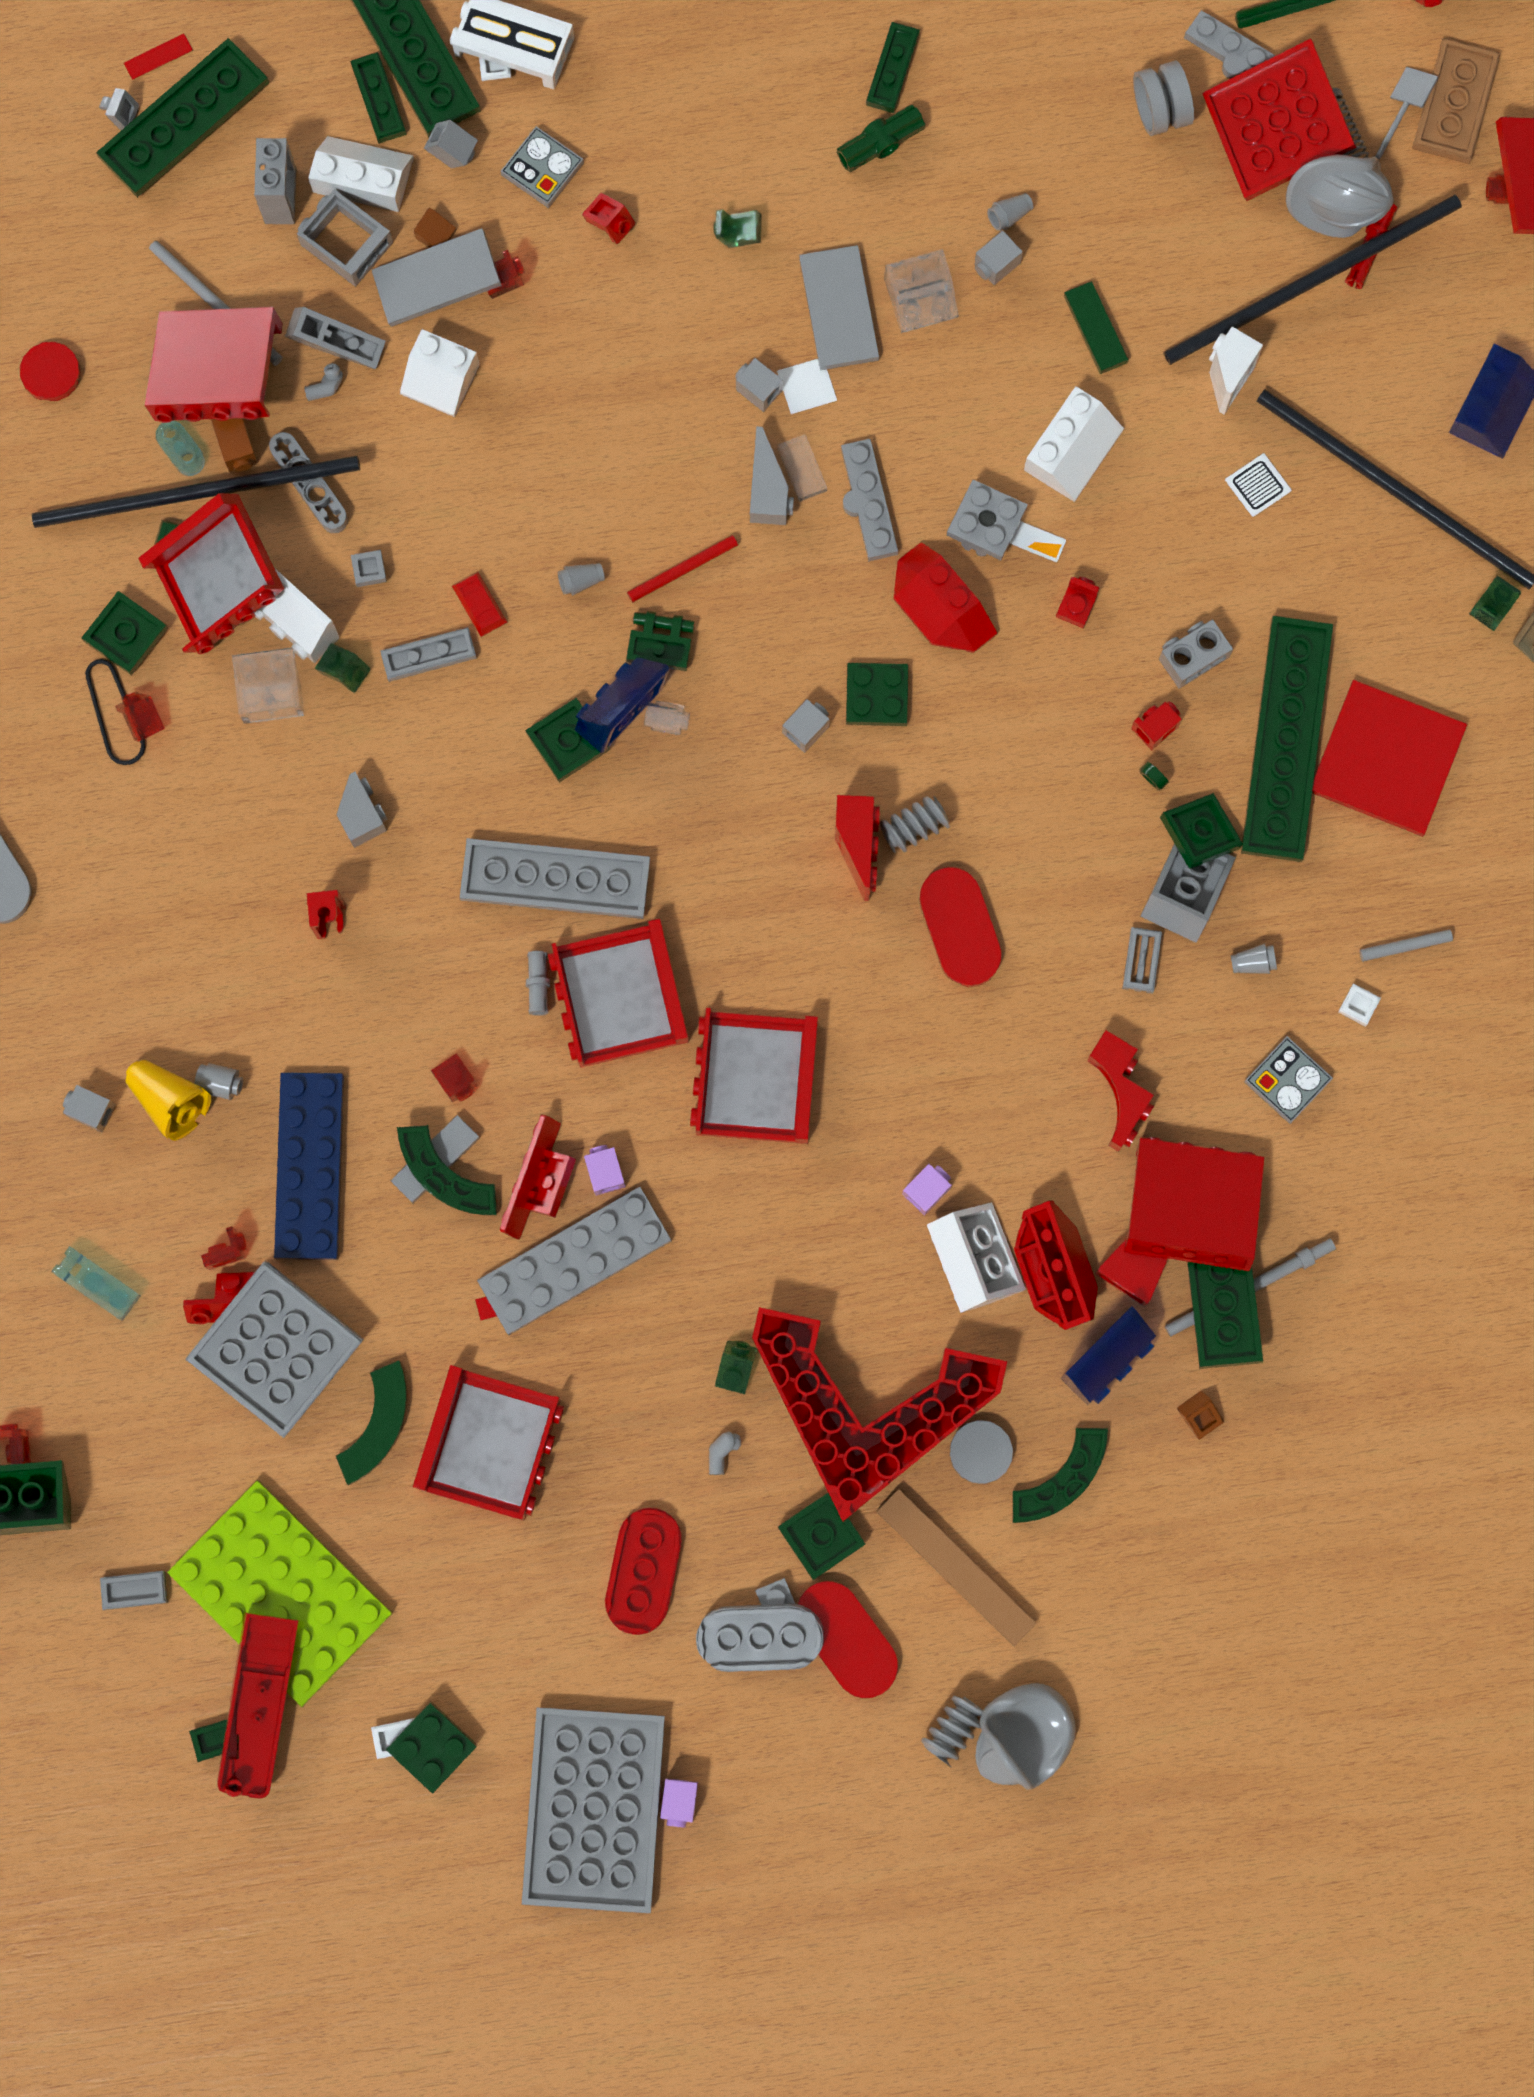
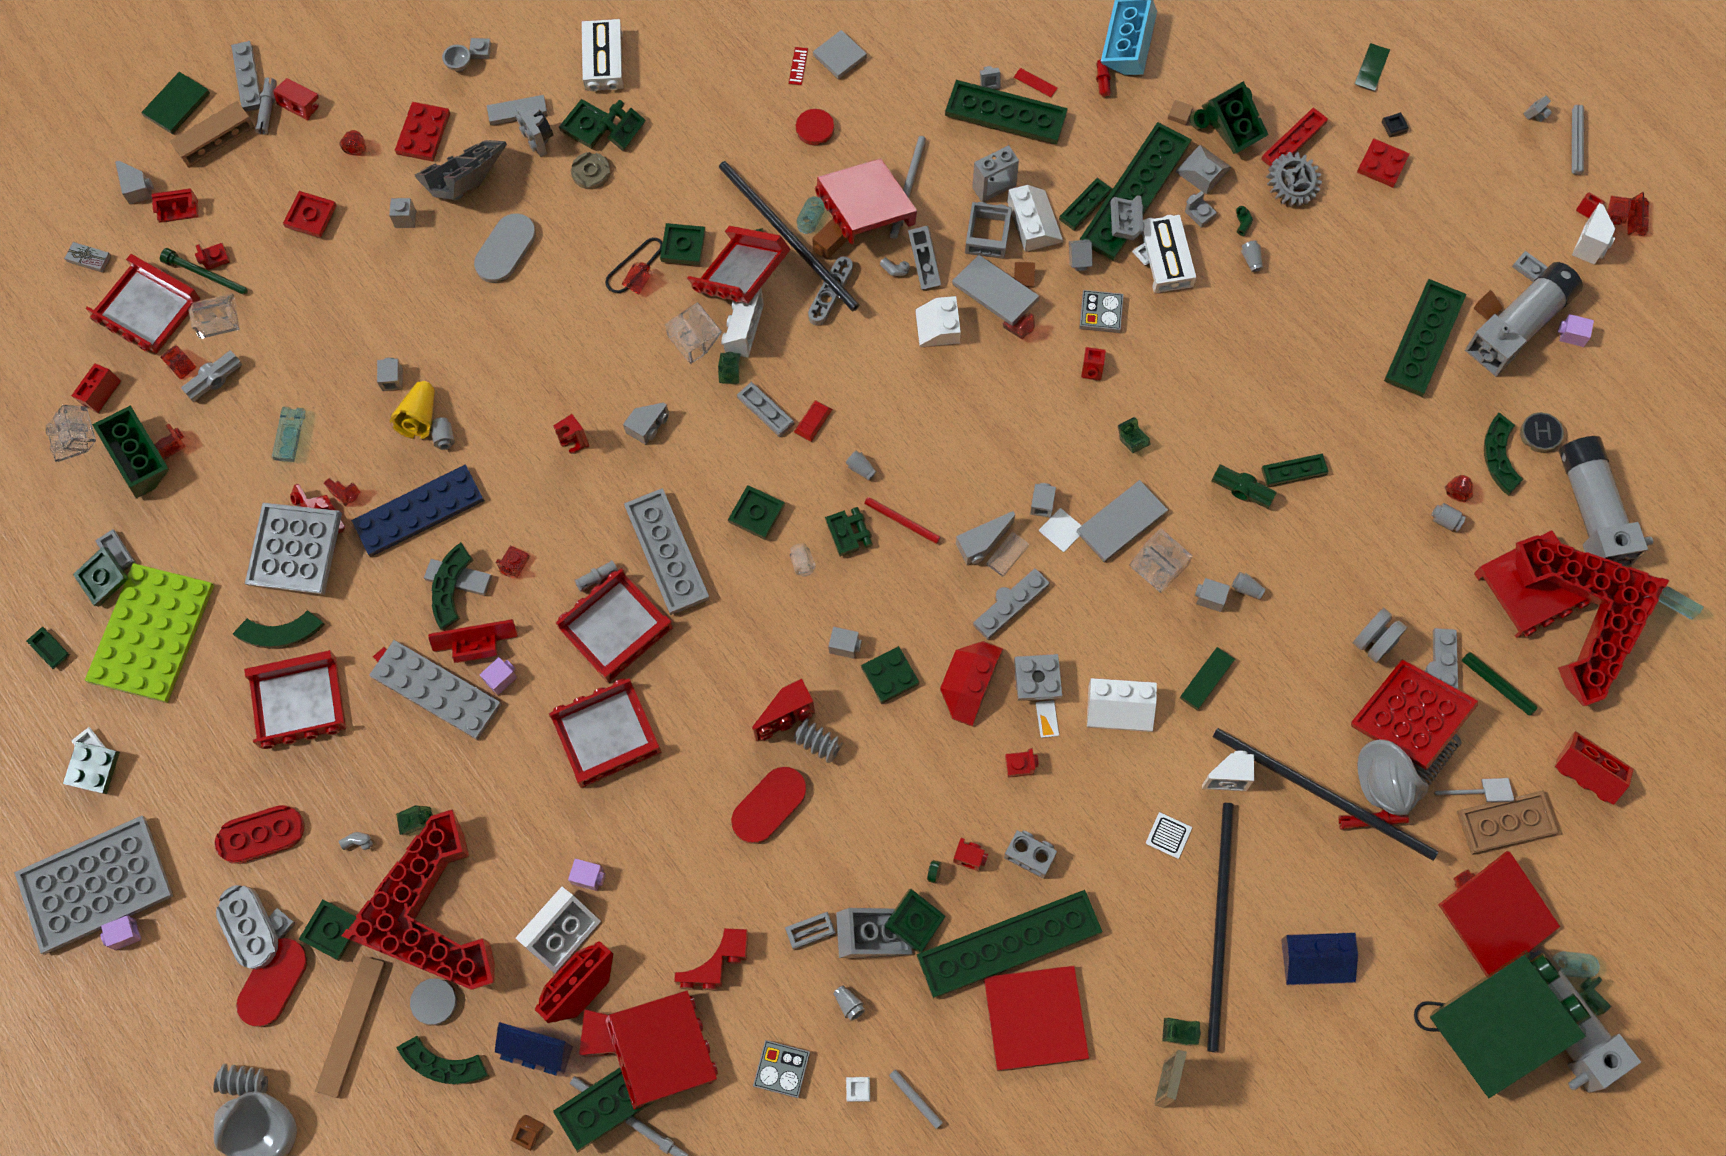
camera: 60 degrees right, 10 degrees down
red piece [217,1612,298,1799] -> none
light grey plate [351,550,387,587] -> none
clear blue slope [575,657,670,754] -> none
none -> plate [73,547,129,607]
none -> light grey bracket [1110,196,1144,240]

